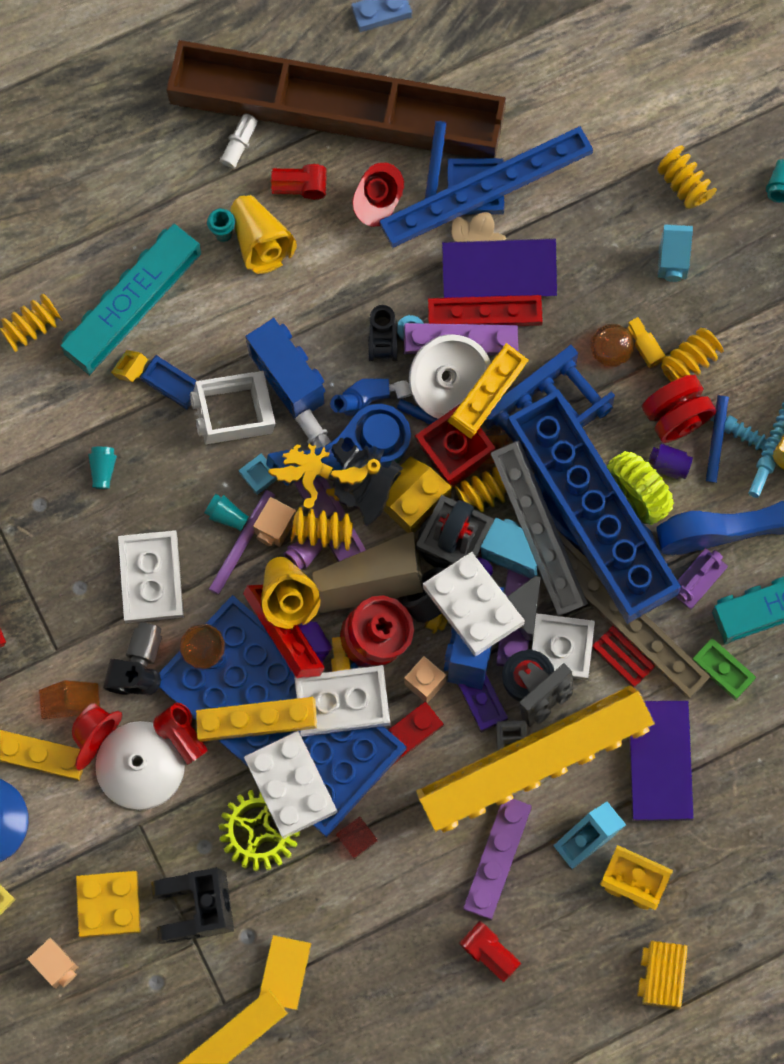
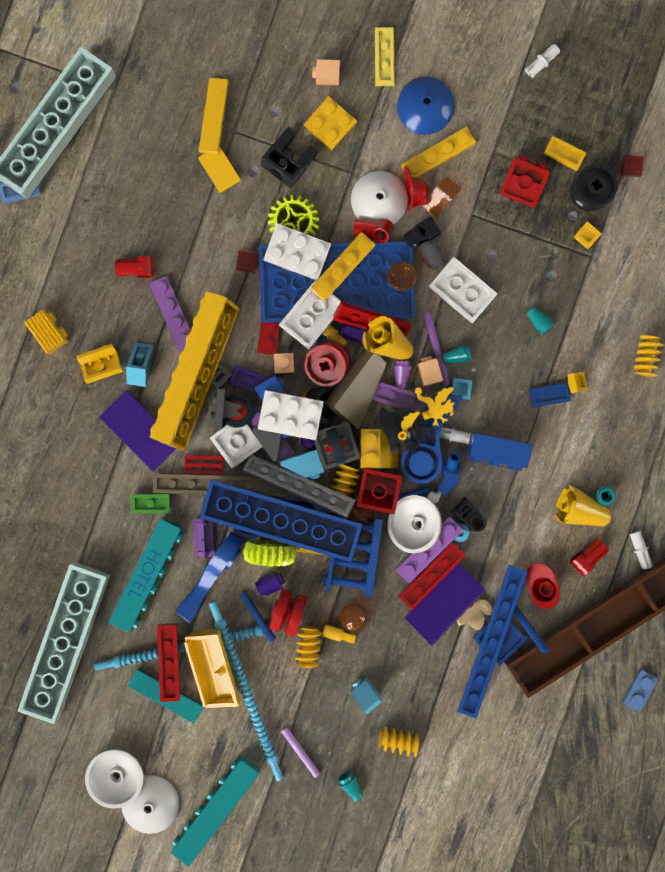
camera: 130 degrees right, 15 degrees up
teal brick [60,223,202,376] -> none
white window [190,371,276,445] -> none
yellow piece [291,507,353,551] -> none
yellow tile [448,343,529,439] -> none

